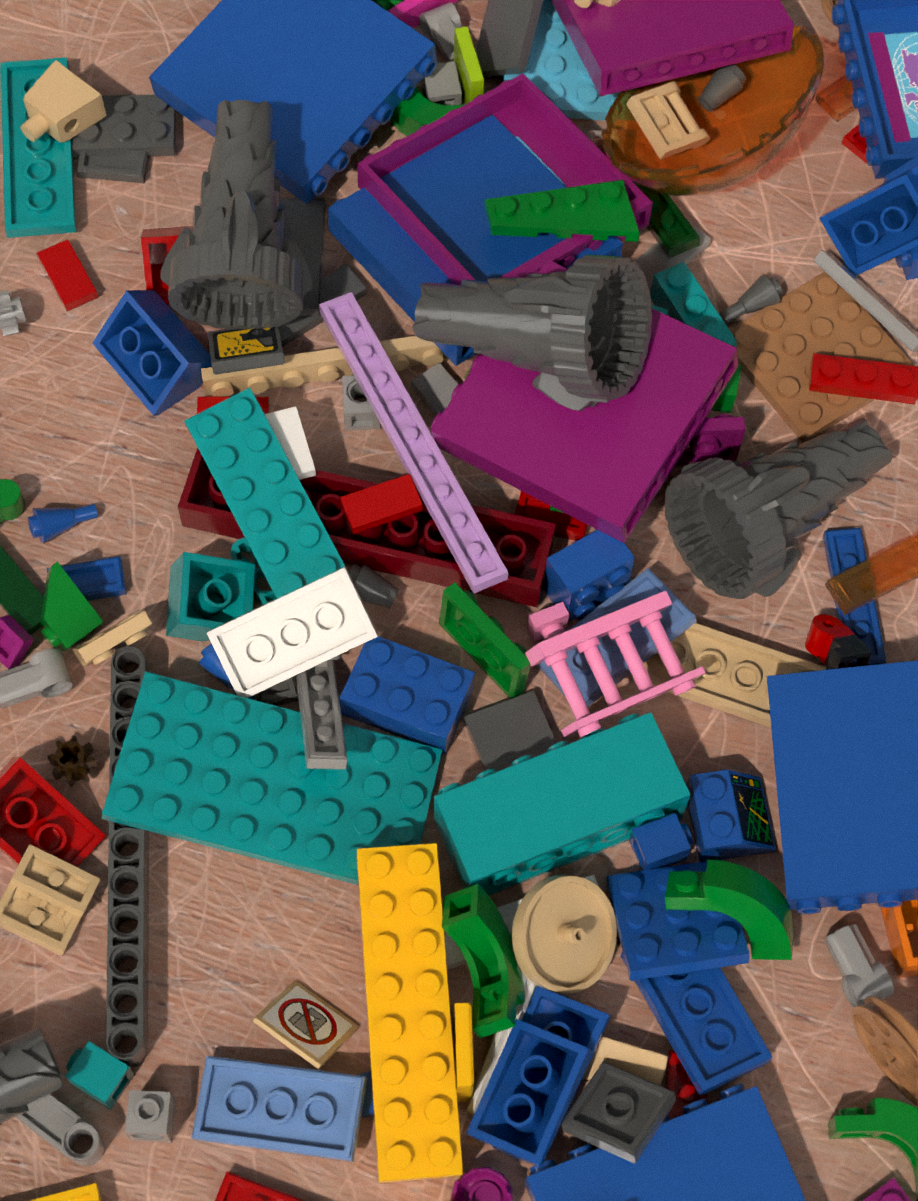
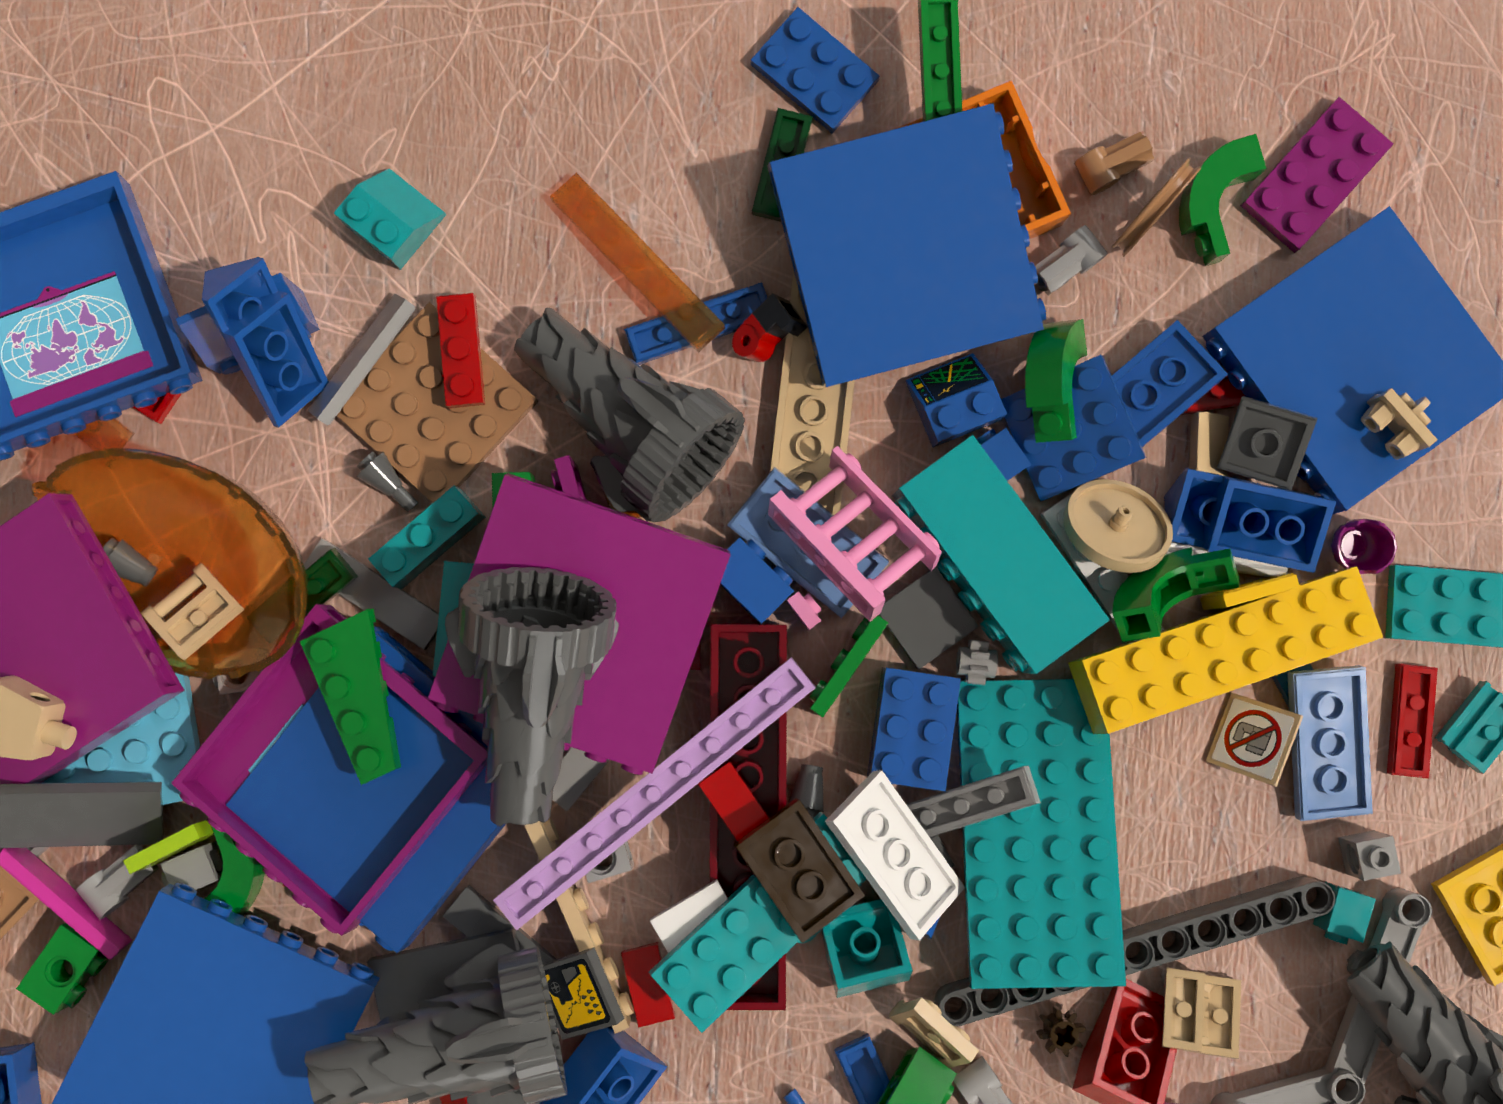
camera: 105 degrees left, 20 degrees up
none -> dark brown plate [733,798,865,943]
none -> light grey gear [956,640,998,685]

